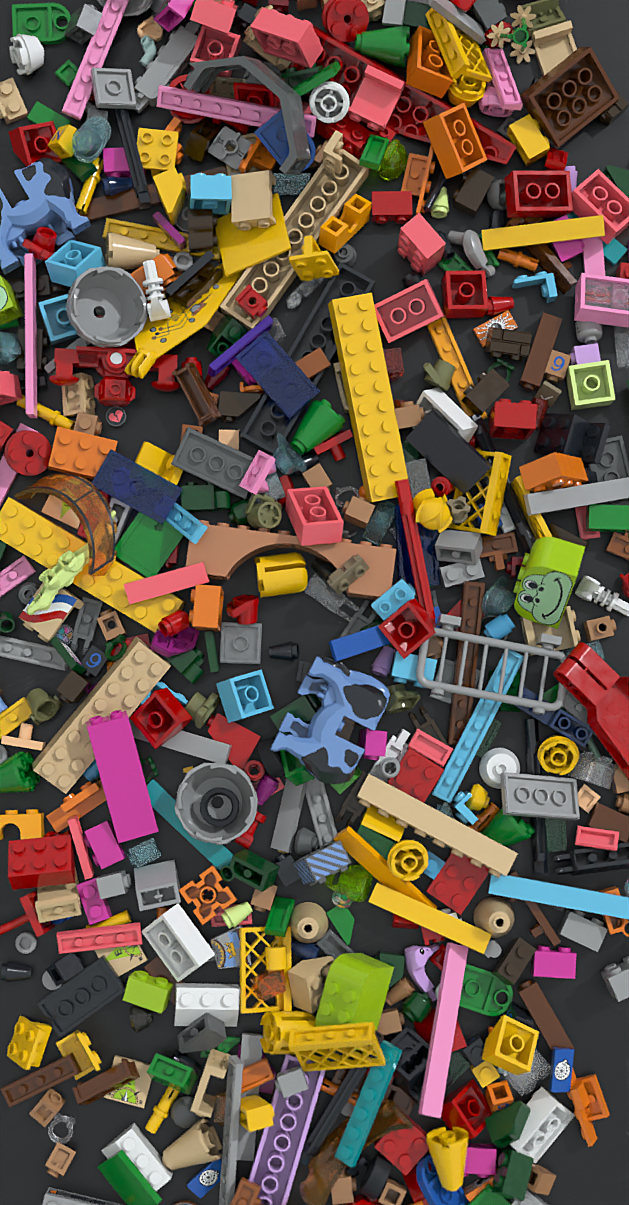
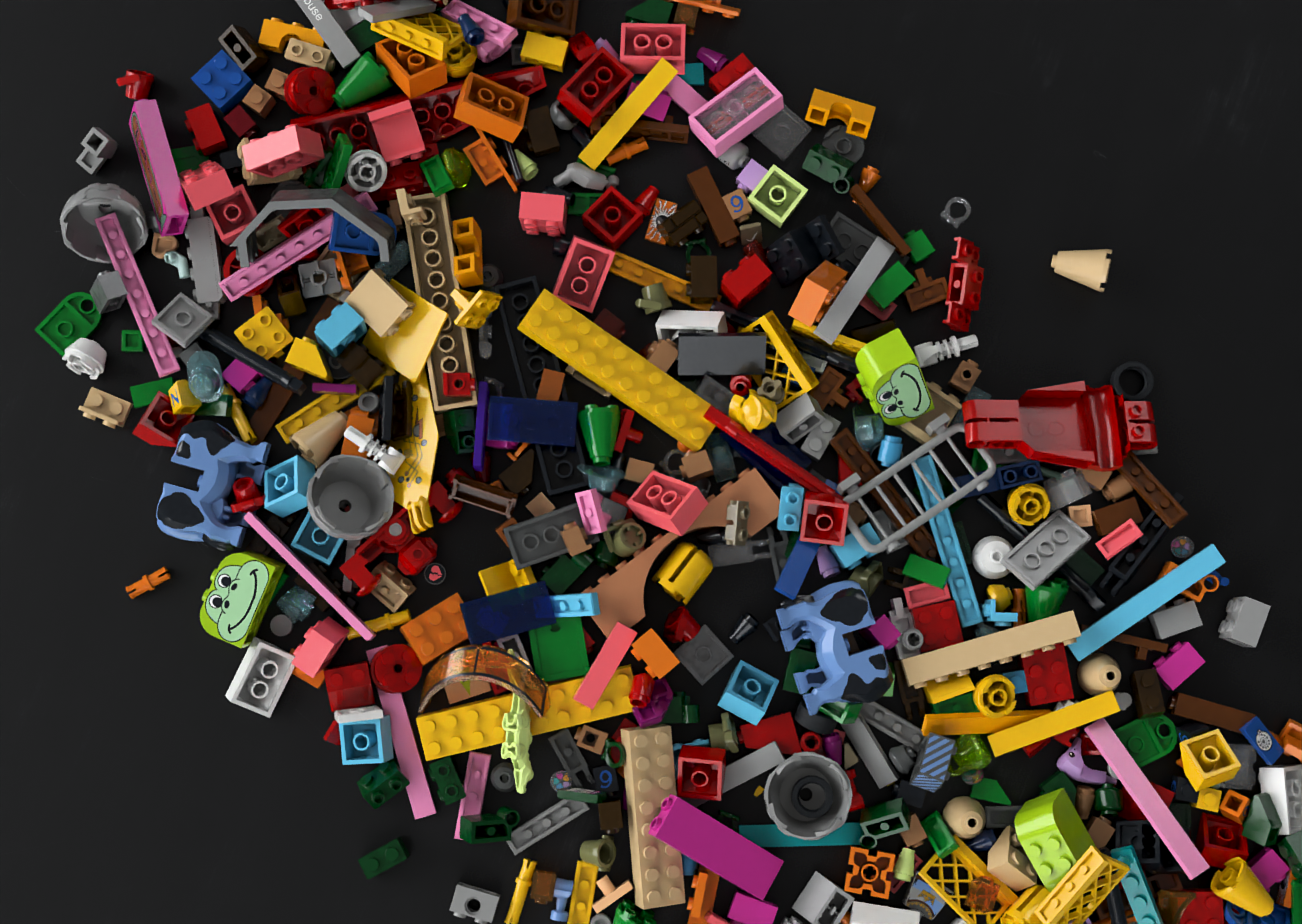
camera: 40 degrees left, 0 degrees up
panel [19,582,84,643] -> none
medium nougat brick [74,412,102,436] -> none
clear light blue brick [128,837,162,868] -> none
dark green tile [204,631,219,673] -> none
yellow brick [265,946,288,970] -> none
red brick [371,191,412,224] -> none
medium azure bracket [511,271,558,303] -> none
none -> dark blue cone [458,14,484,46]
none -> medium nougat brick [560,521,592,556]
none -> dark tan slope [843,741,859,770]
none -> green tile [902,553,952,590]

